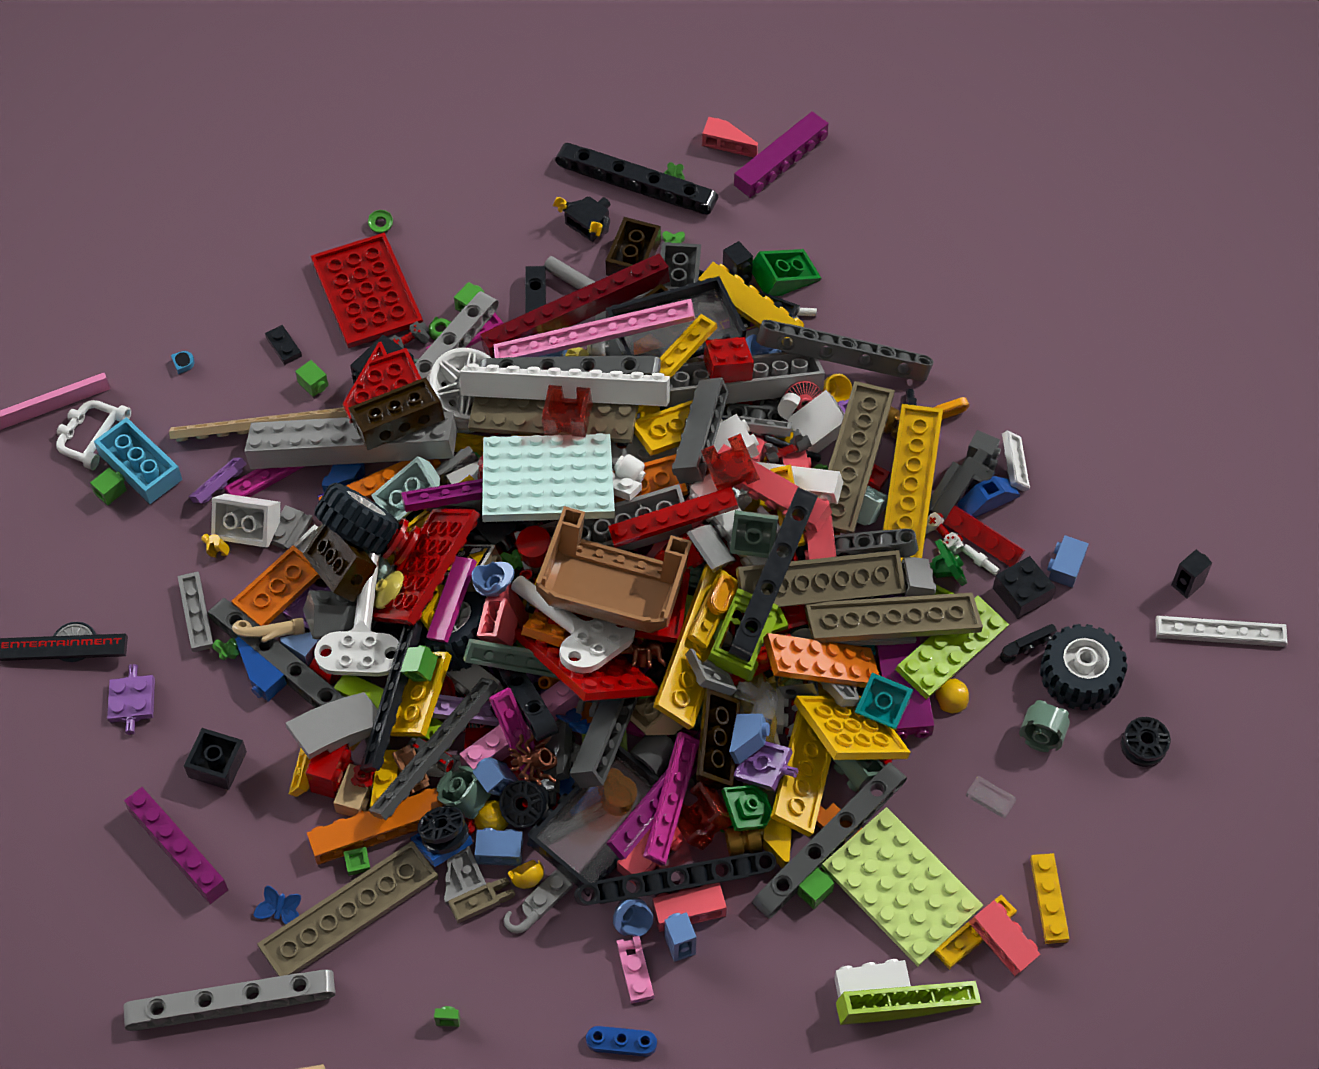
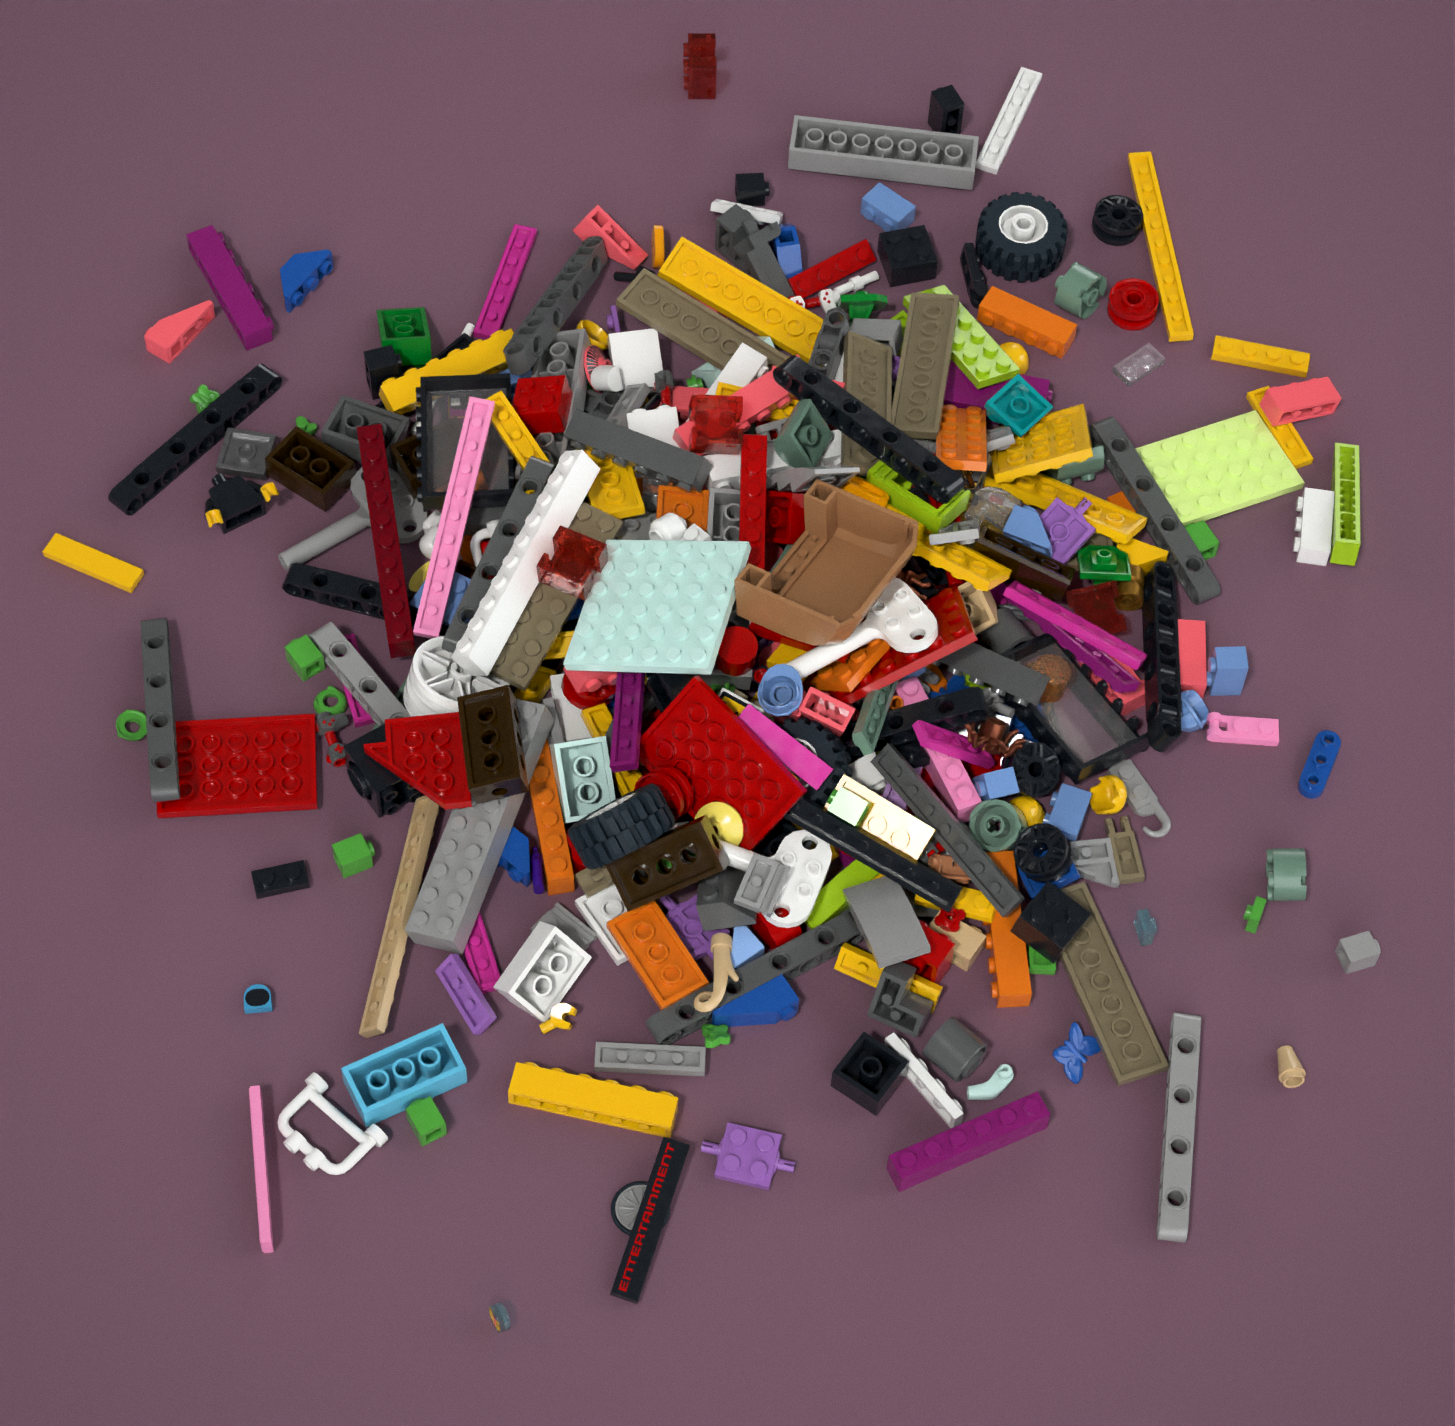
camera: 75 degrees left, 0 degrees up
none -> yellow tile [42,533,144,593]
none -> dark grey beam [141,618,180,803]
none -> flat silver plate [216,428,277,480]
none -> blue slope [280,249,333,313]
none -> dark pink tile [473,224,537,340]
none -> yellow brick [508,1062,678,1138]
none -> coral slope [573,205,648,270]
none -> clear red piece [683,33,717,99]
none -> light grey plate [734,853,791,917]
none -> black brick [735,173,769,206]
none -> light grey brick [788,115,979,190]
none -> dark grey brick [867,962,934,1038]
none -> white plate [884,1032,964,1128]
none -> dark grey piece [922,1017,987,1082]
none -> light aqua arm [967,1064,1014,1100]
none -> orange brick [977,286,1078,359]
none -> black brick [1010,881,1091,964]
none -> red wheel [1107,278,1159,331]
none -> yellow plate [1127,151,1194,342]
none -> clear light blue plate [1134,909,1157,946]
none -> sand green brick [1265,848,1307,901]

